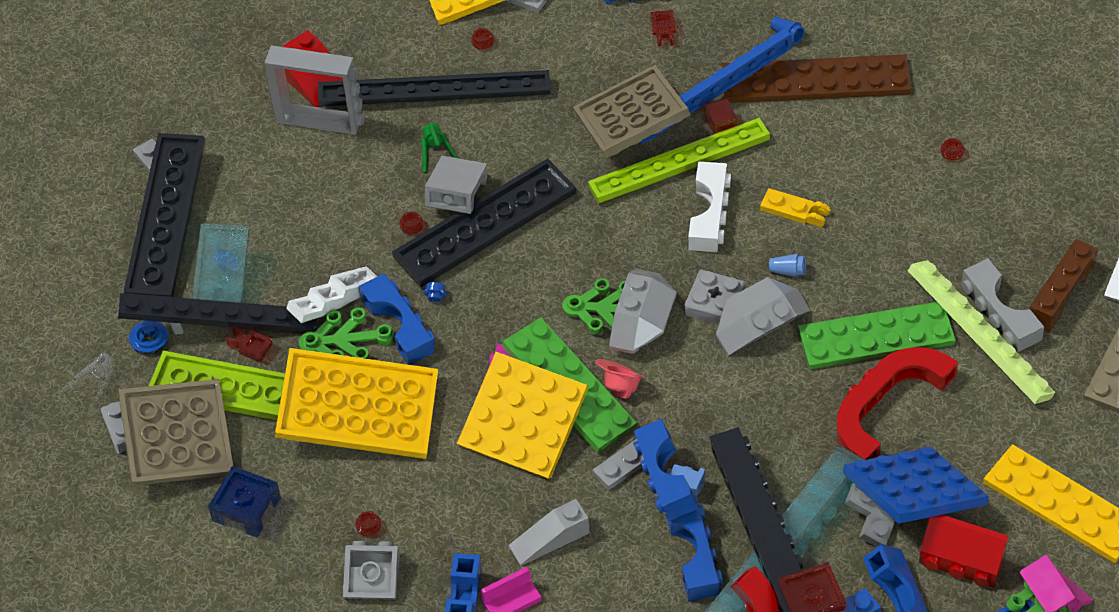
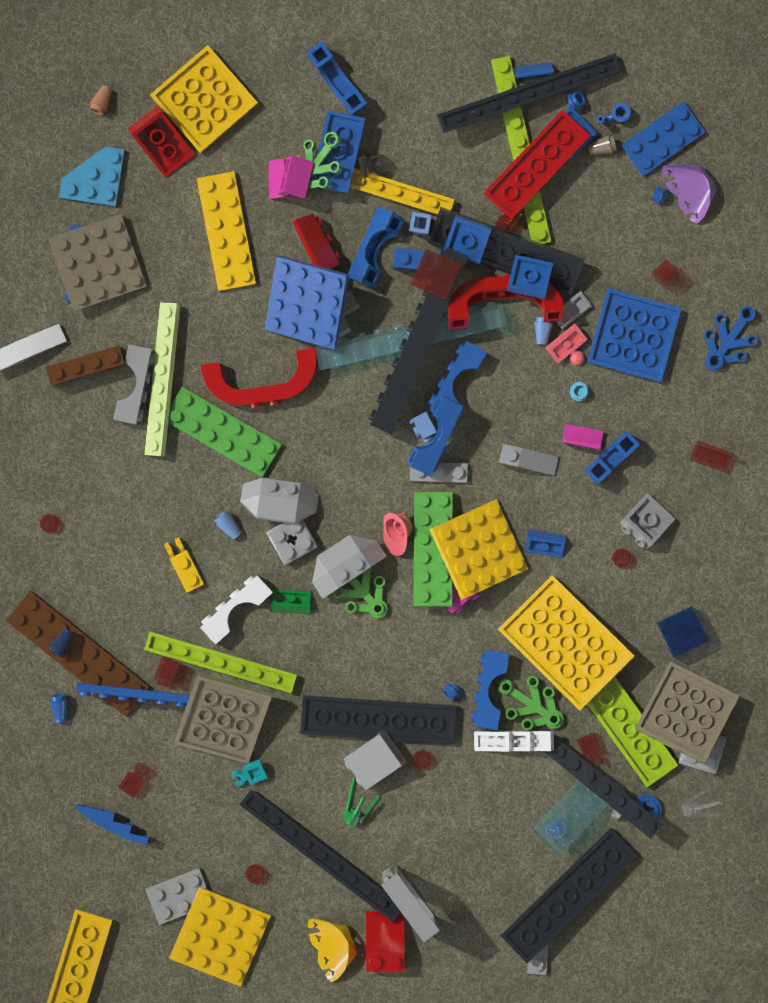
camera: 140 degrees left, 35 degrees up
none -> dark blue cone [49,628,74,658]
none -> teal plate [231,759,268,787]
none -> green slope [272,589,312,615]
none -> yellow piece [308,919,357,982]
none -> blue slope [525,529,566,558]

